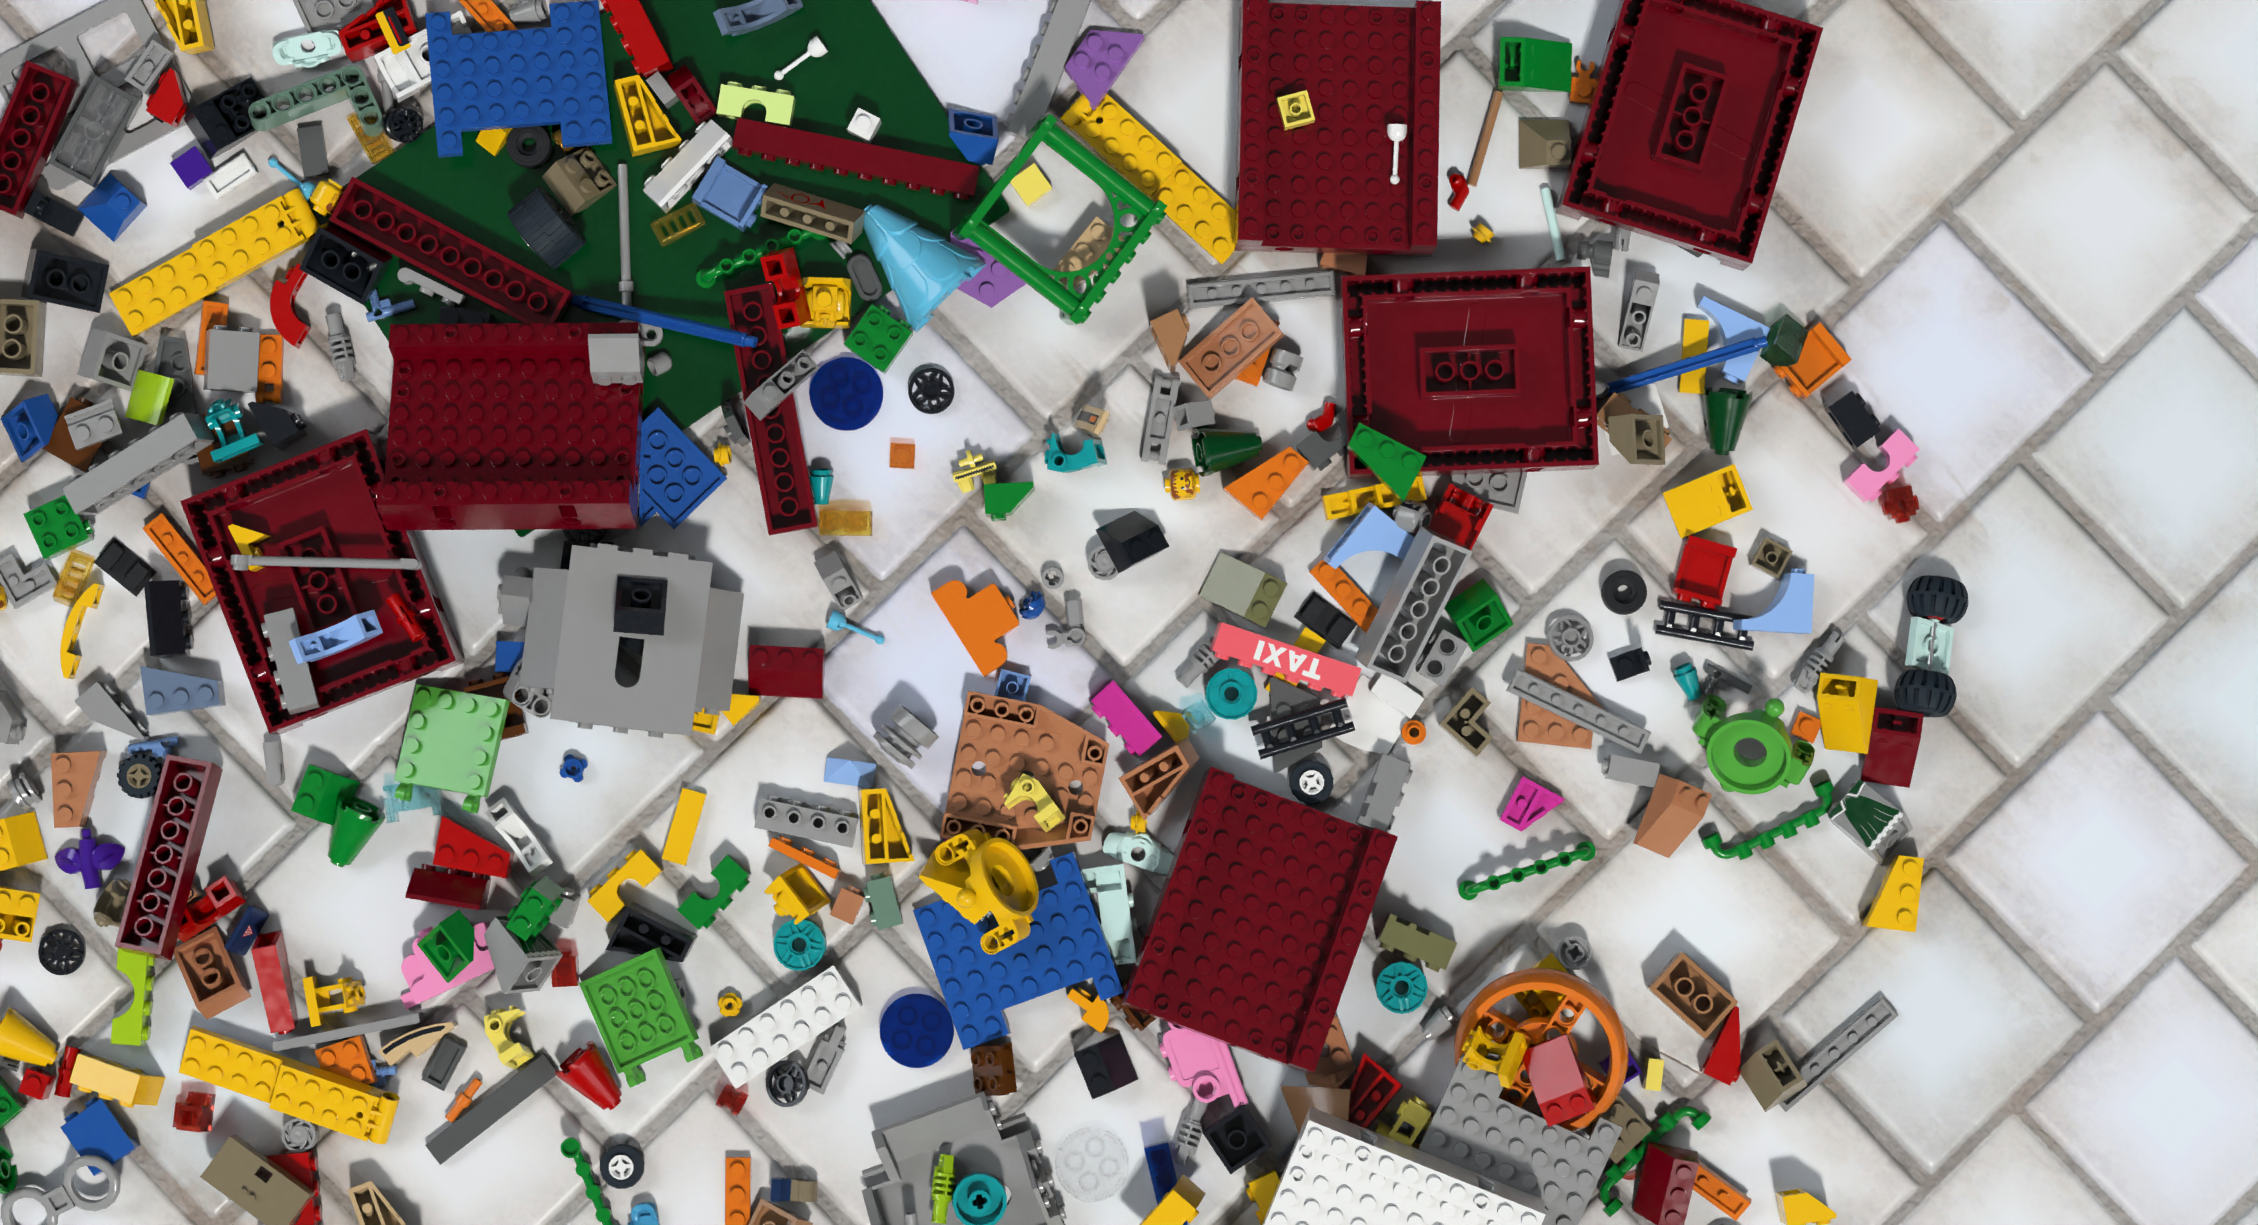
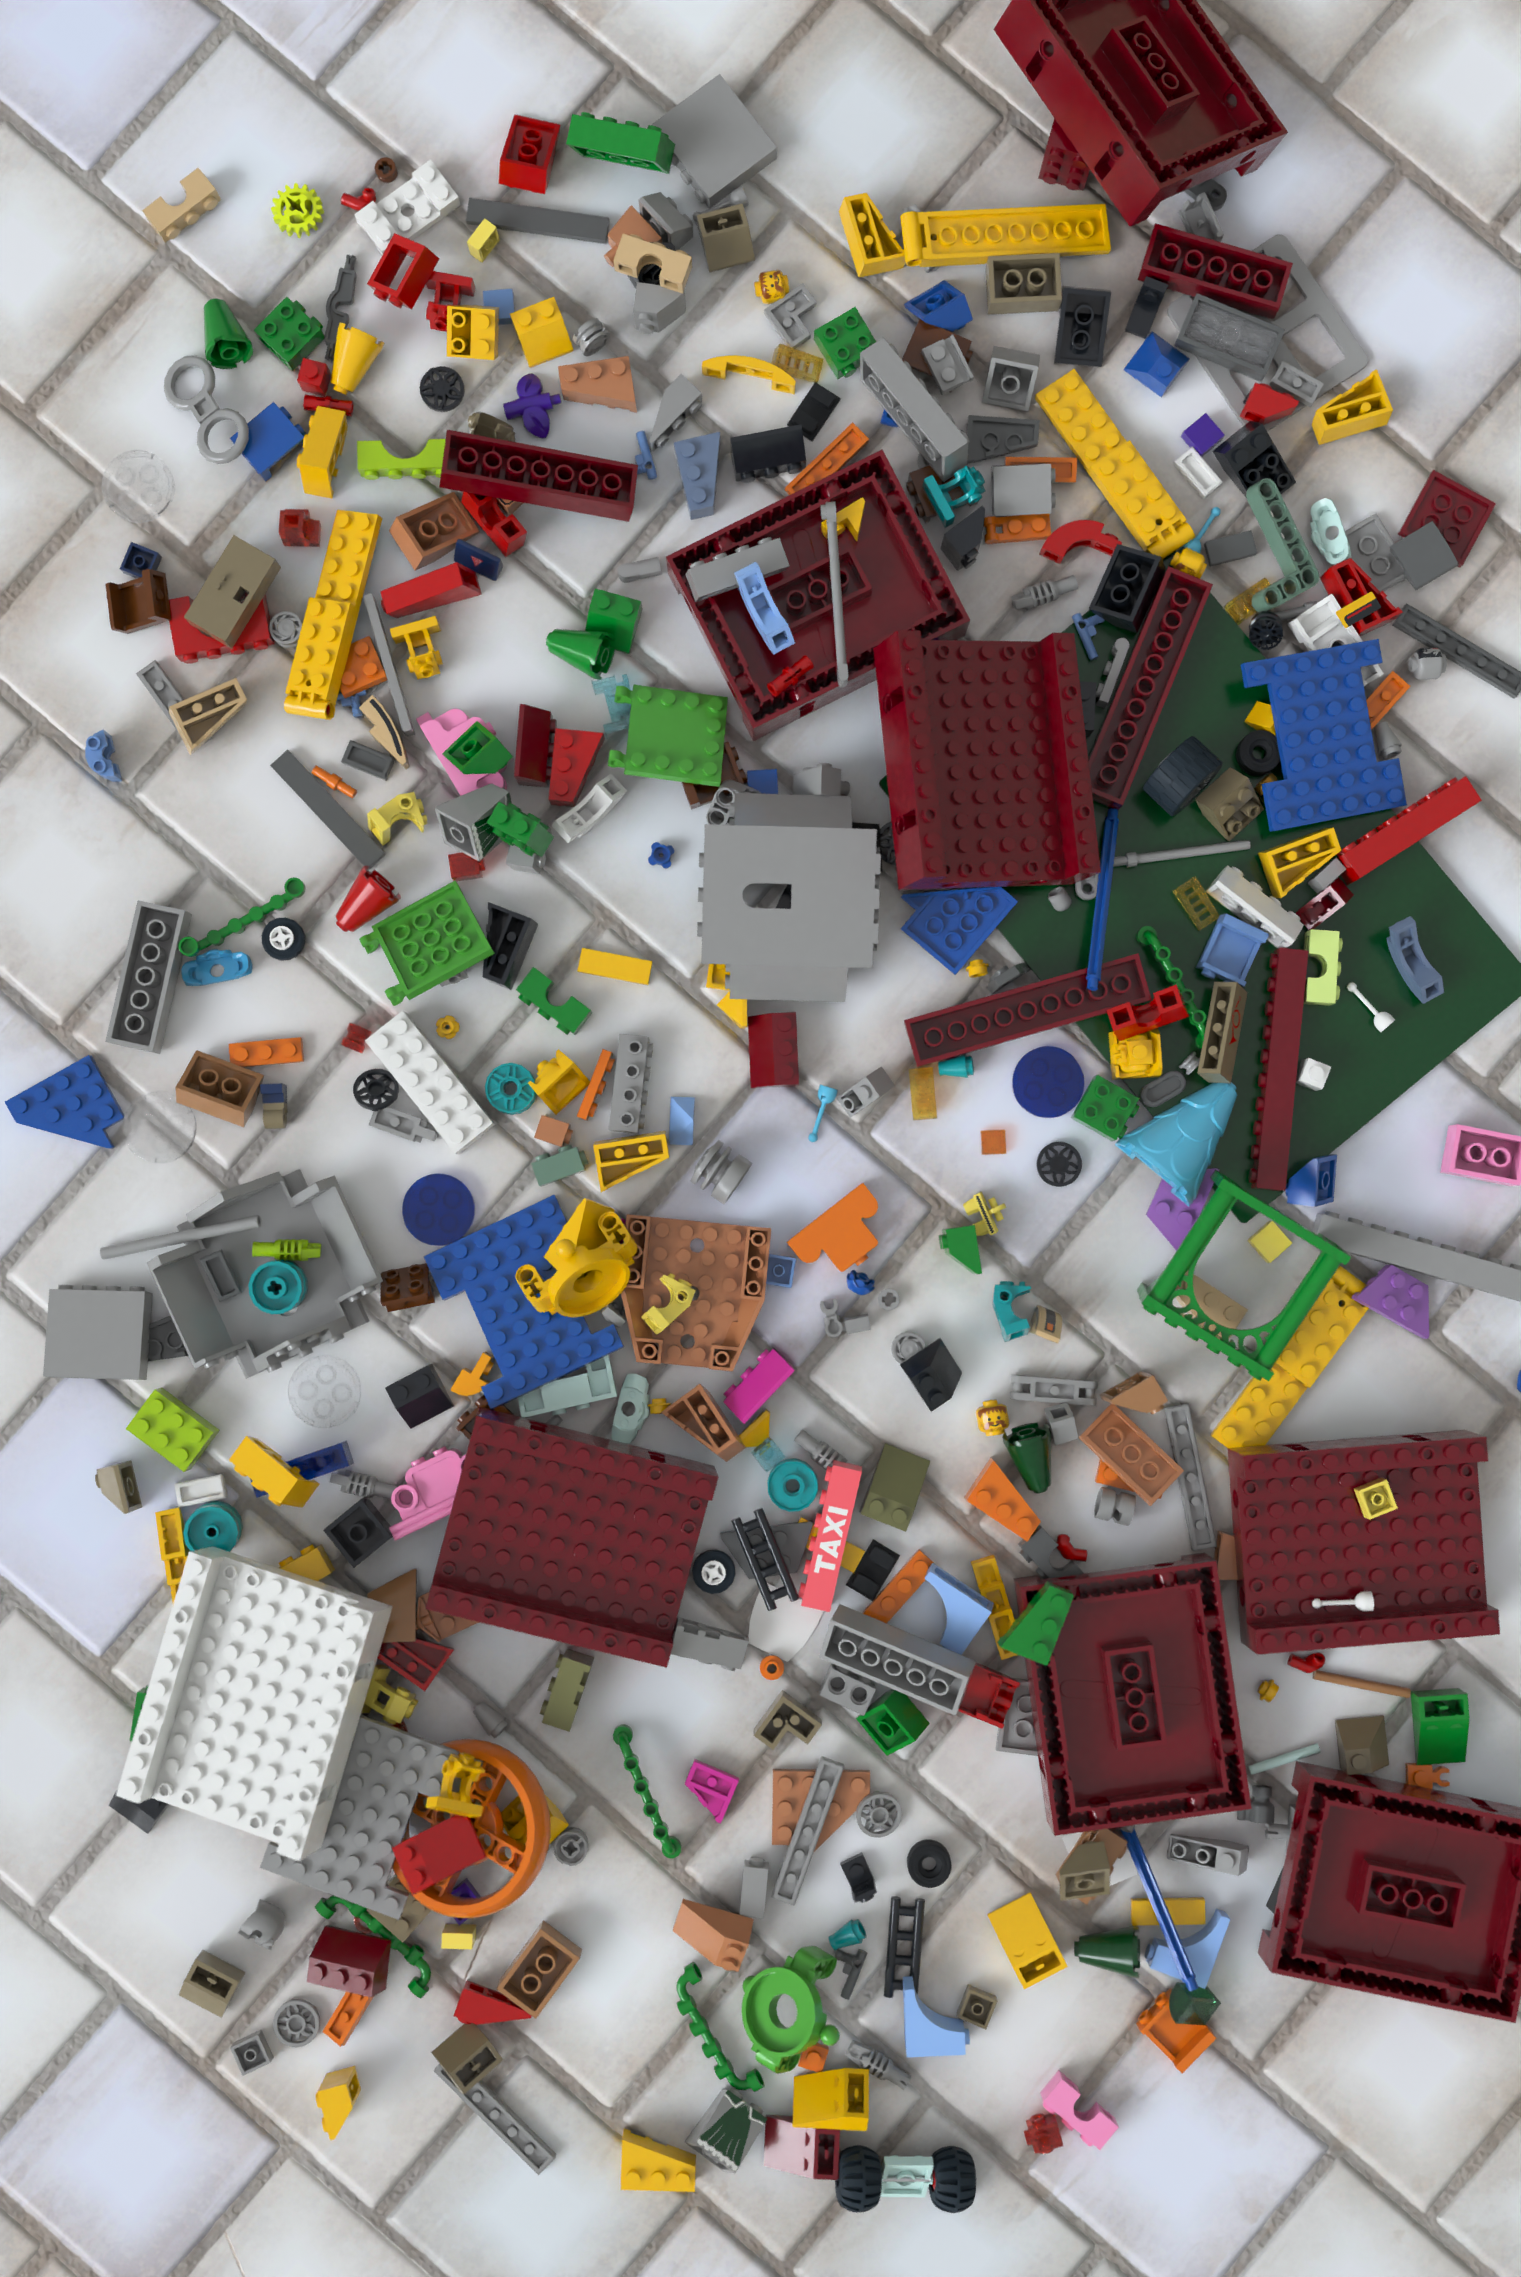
camera: 80 degrees right, 0 degrees up
black wheel [117,754,163,798] -> none
lime slope [125,370,174,425] -> none
yellow arch [587,849,664,922] -> none
light grey slope [588,333,645,386] -> none
black slope [613,576,668,636] -> none
light grey slope [744,350,820,421] -> none
white tile [1369,674,1425,719] -> none
teal wheel [1375,961,1428,1014] -> none
light grey head [1393,499,1431,534] -> none
red panel [1671,535,1737,609] -> none
black brick [1825,391,1881,450] -> none

